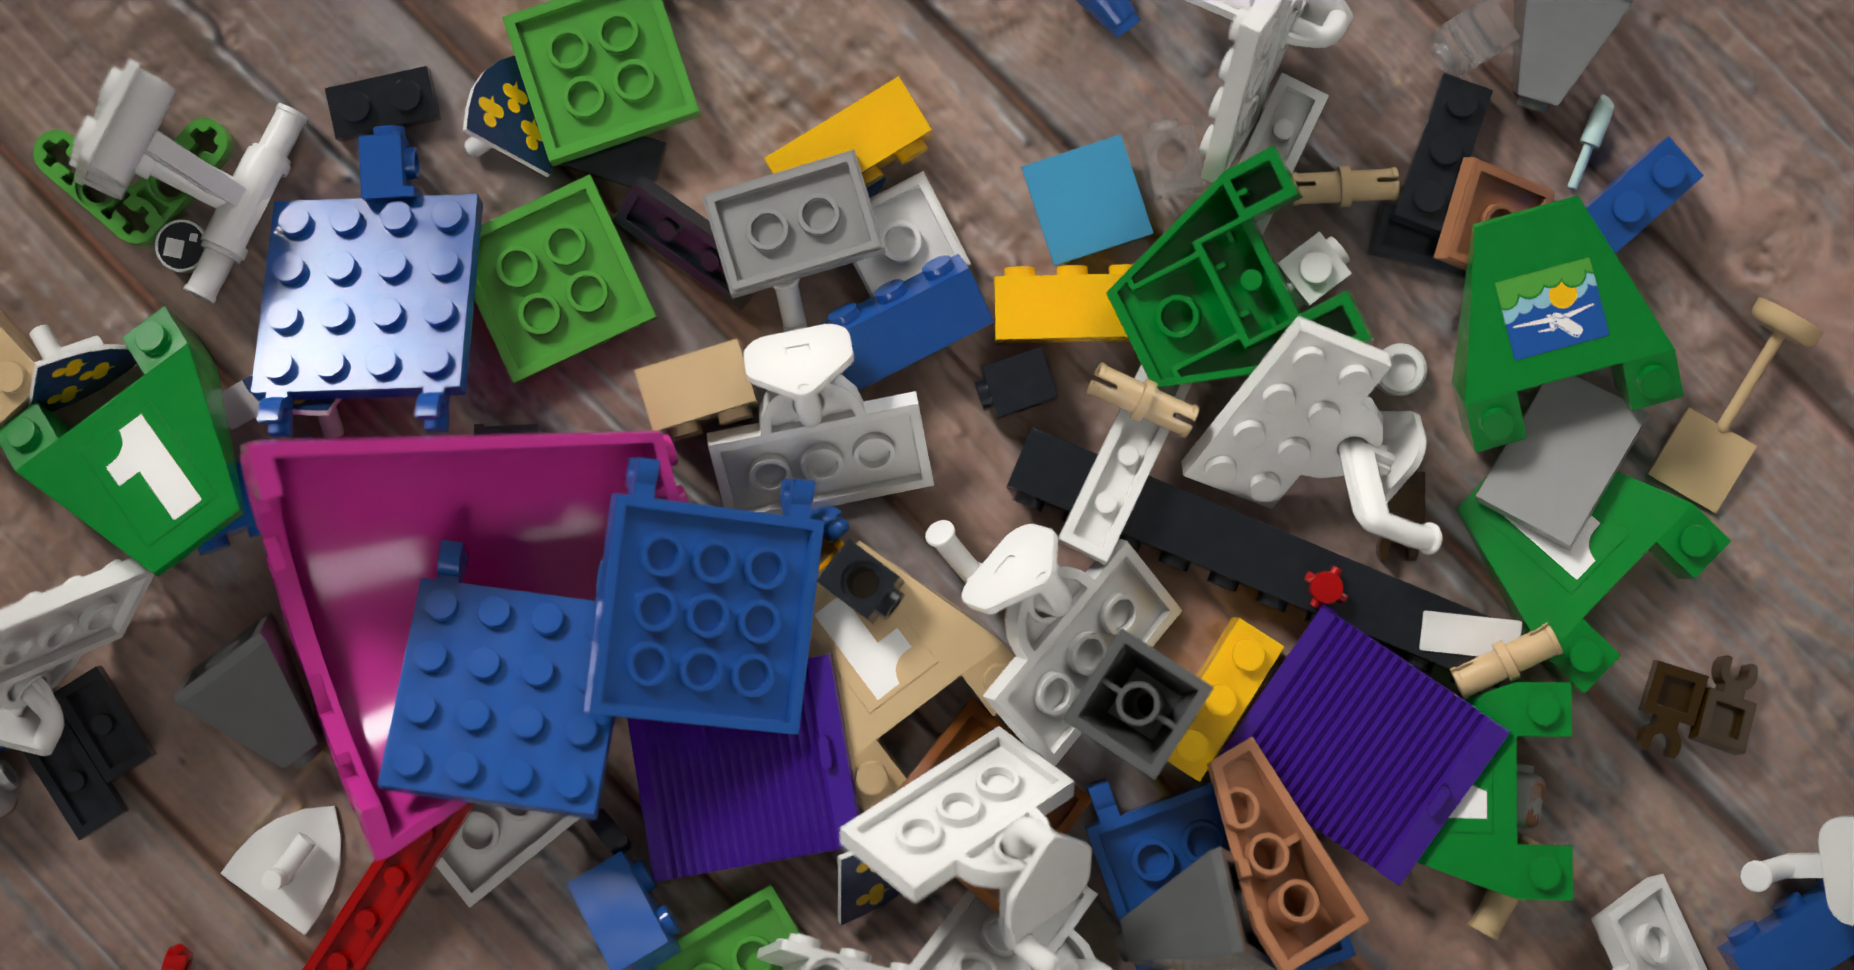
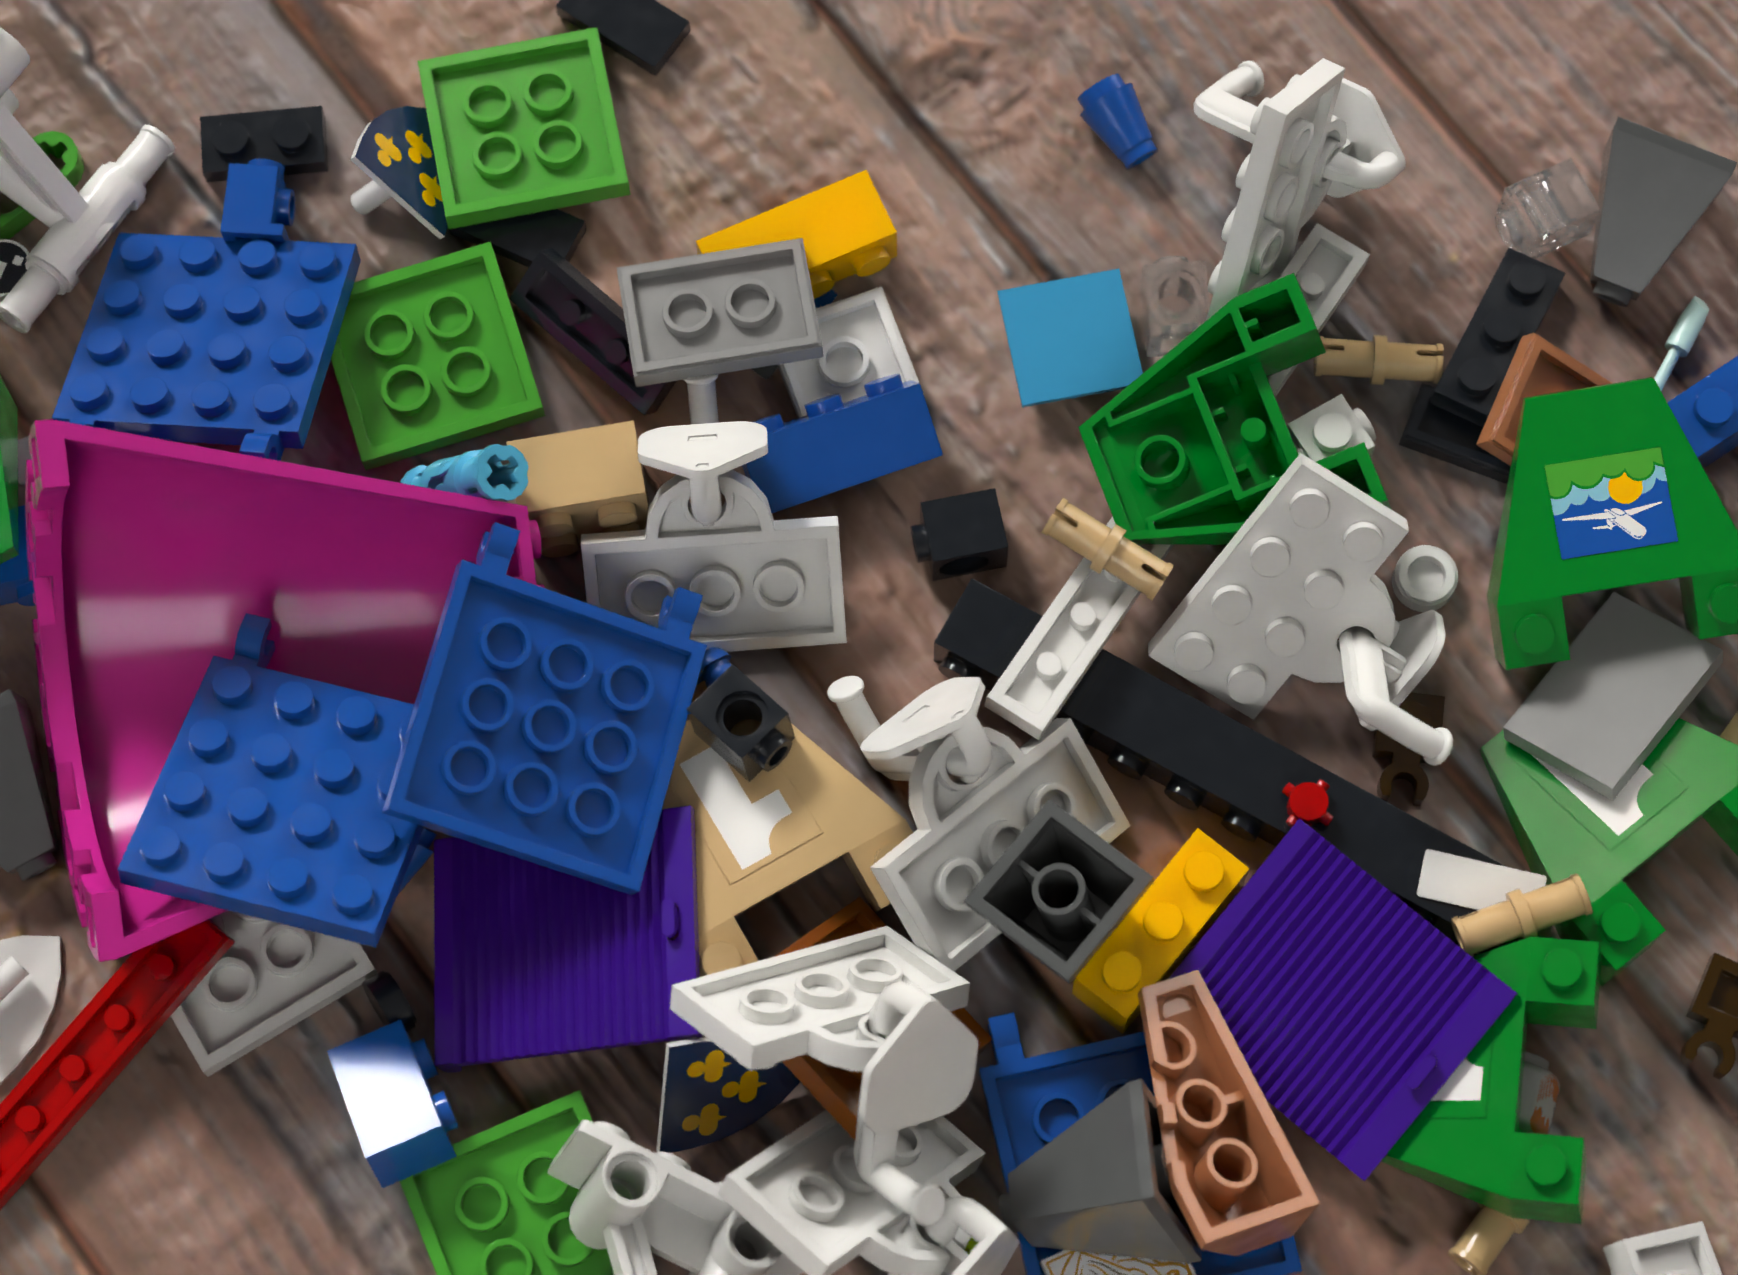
camera: 10 degrees right, 15 degrees down
yellow brick [993,264,1133,344] -> none
none -> medium azure piece [400,444,529,502]

